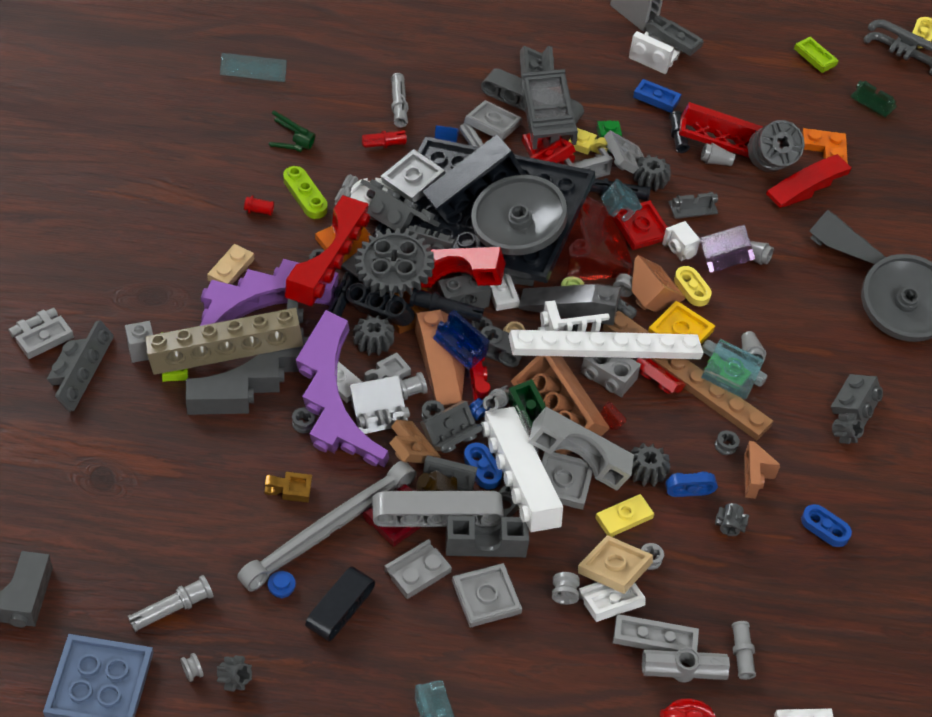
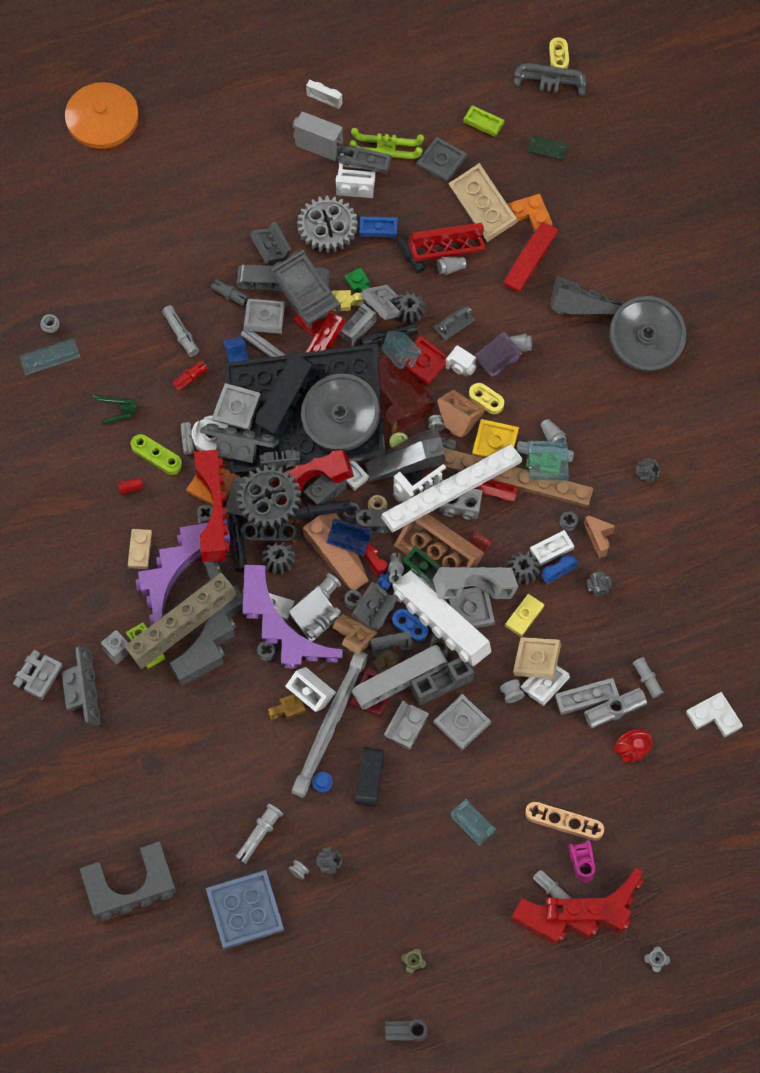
camera: 20 degrees left, 15 degrees up
light grey plate [364,352,411,381] -> none
light grey bush [641,543,664,570] -> none
dark grey wheel [748,120,805,172] -> none
blue plate [801,504,852,547] -> none
dark grey bracket [831,374,883,426] -> none
none -> light grey plate [40,314,60,333]
none -> dark grey pin [211,279,249,307]
none -> white brick [285,667,336,712]
none -> light grey gear [297,196,358,253]
none -> lime piece [349,128,424,159]
none -> dark grey tile [416,137,467,183]
none -> tan tile [448,163,518,242]
none -> white plate [530,530,574,566]

